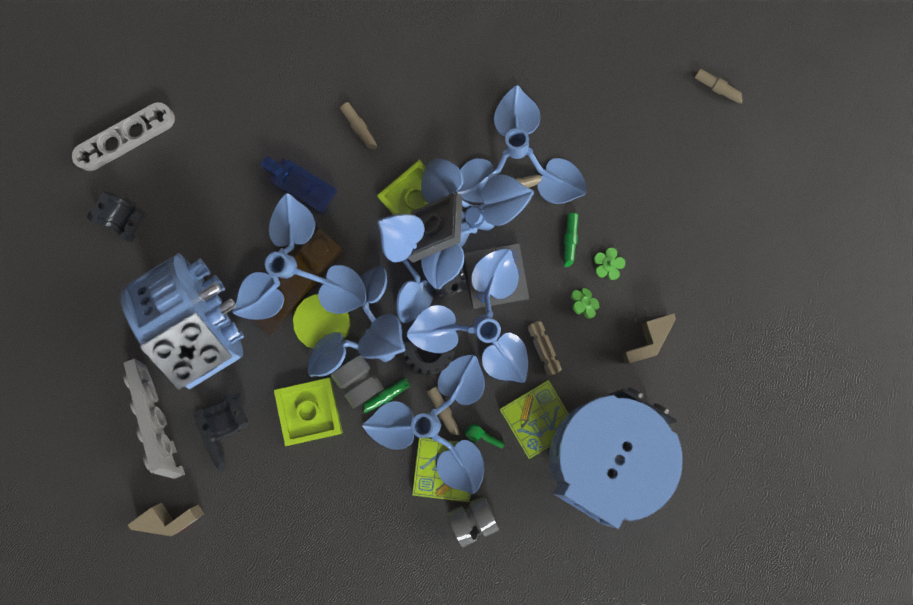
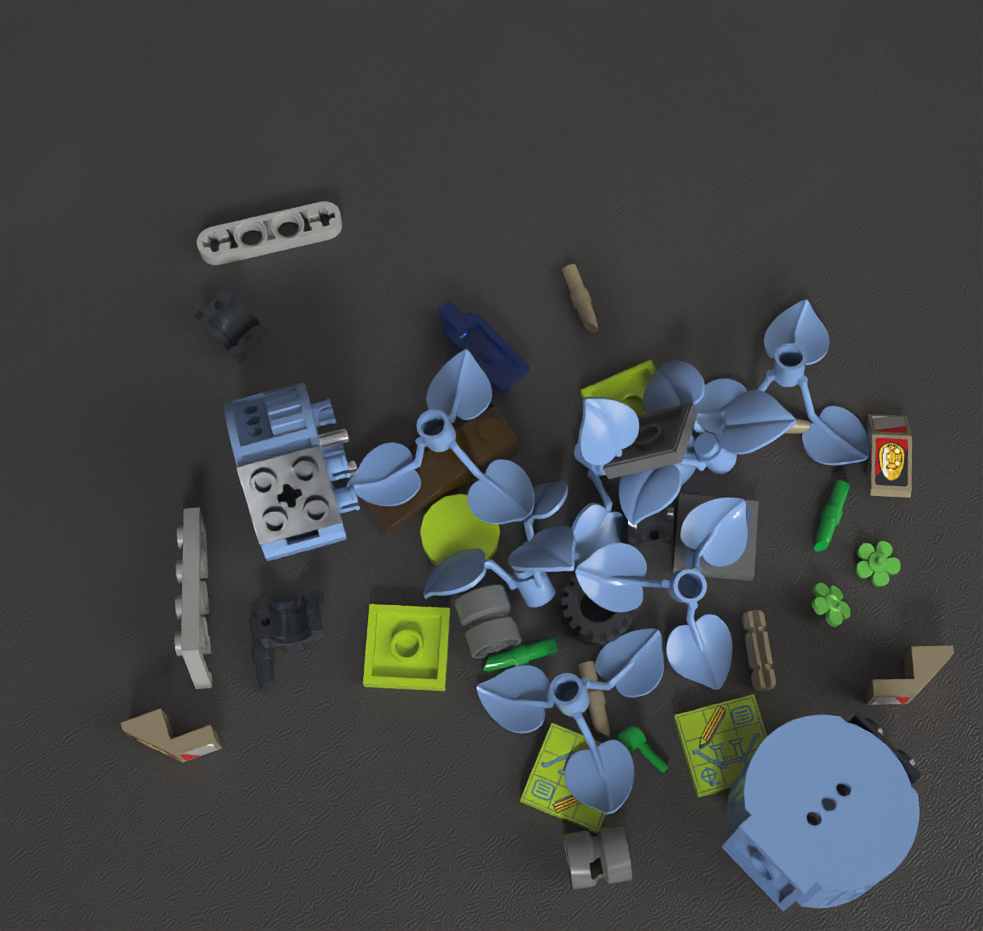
camera: 15 degrees right, 15 degrees down
none -> slope [865,414,912,498]

